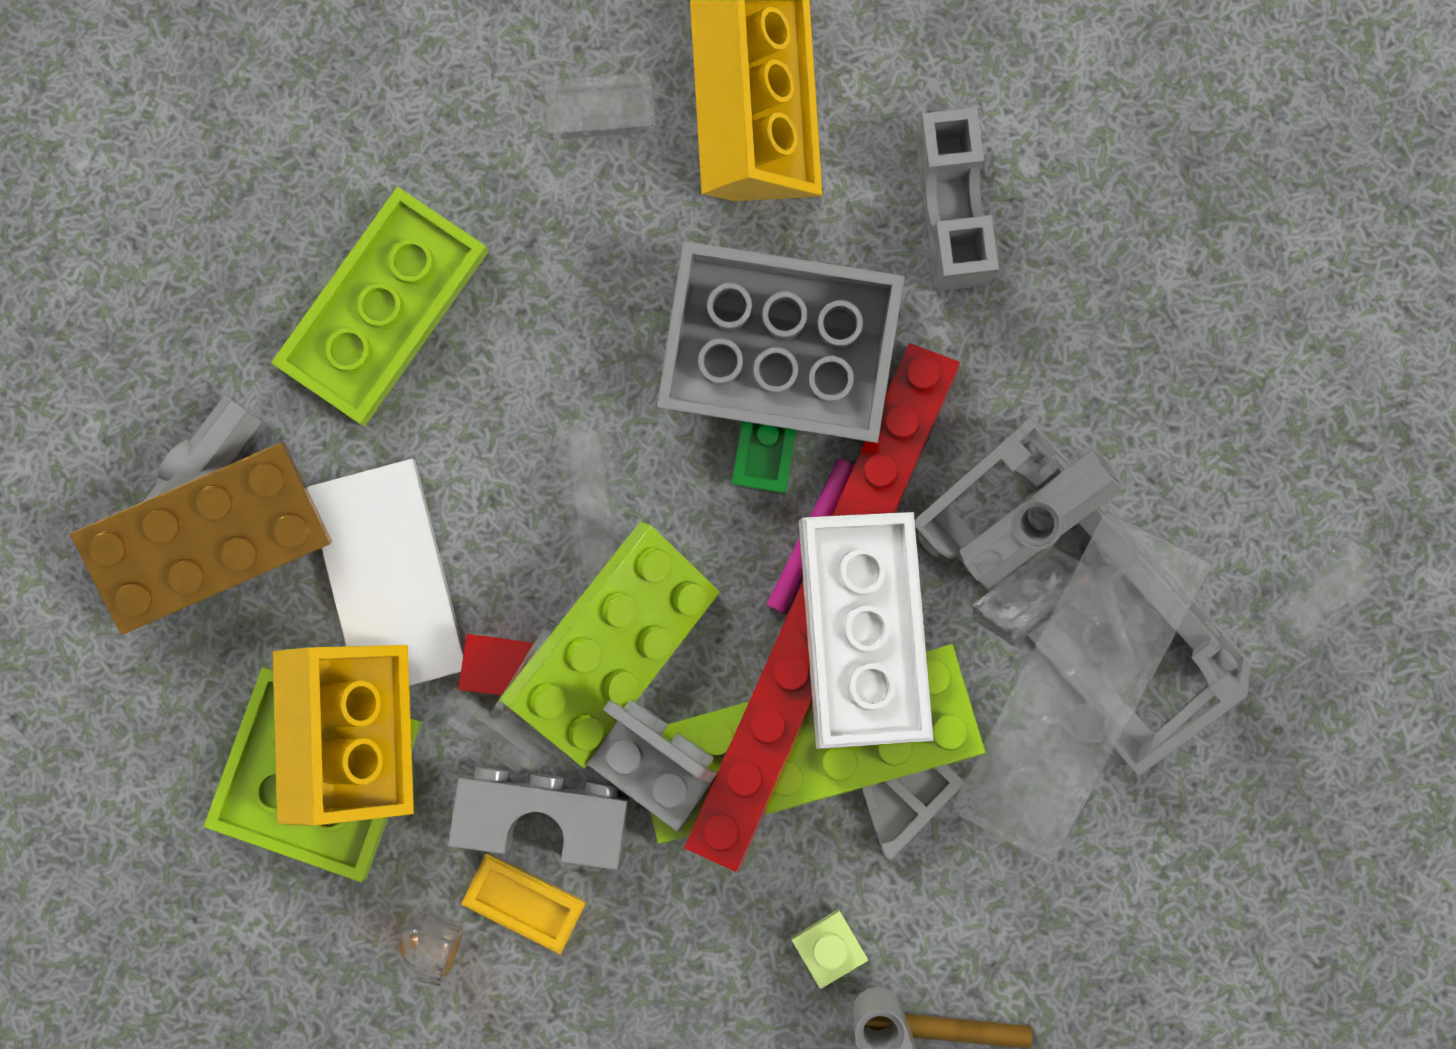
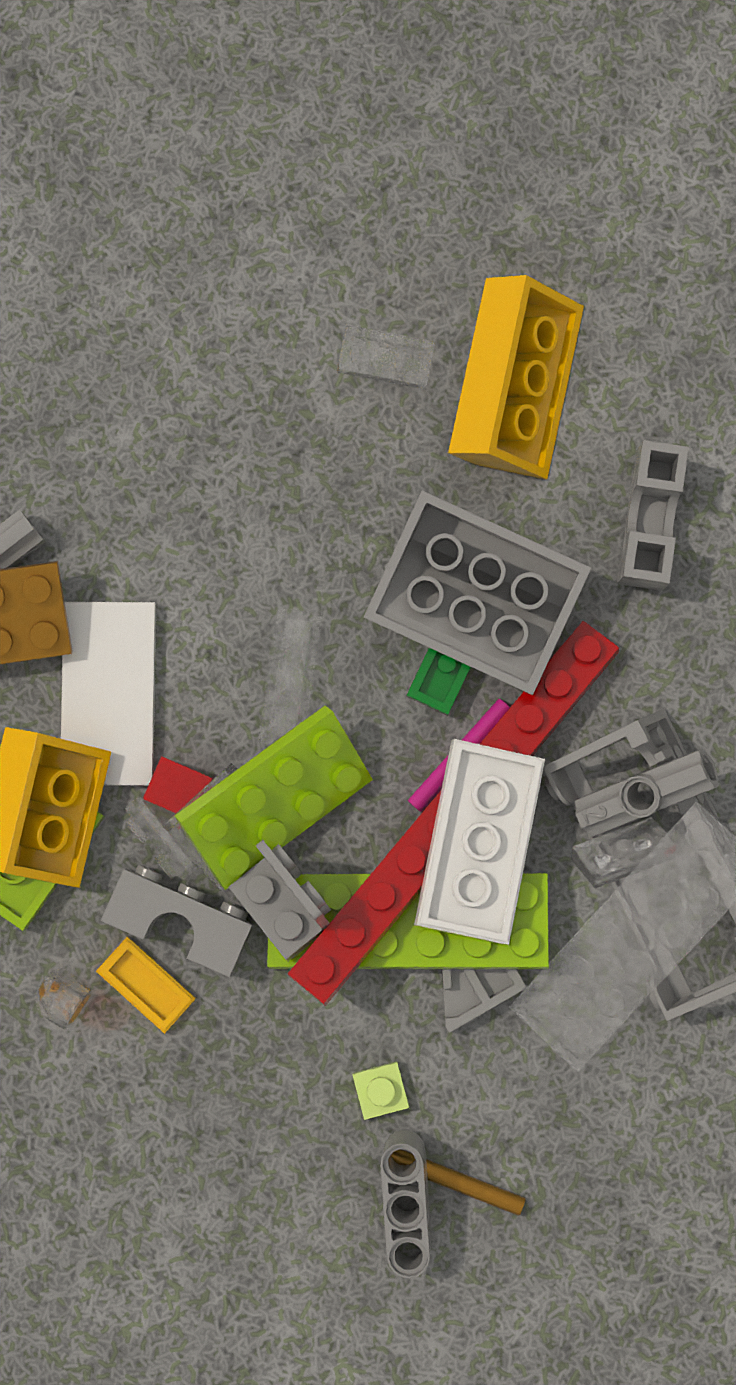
camera: 15 degrees right, 0 degrees up
lime plate [271,186,489,427] -> none

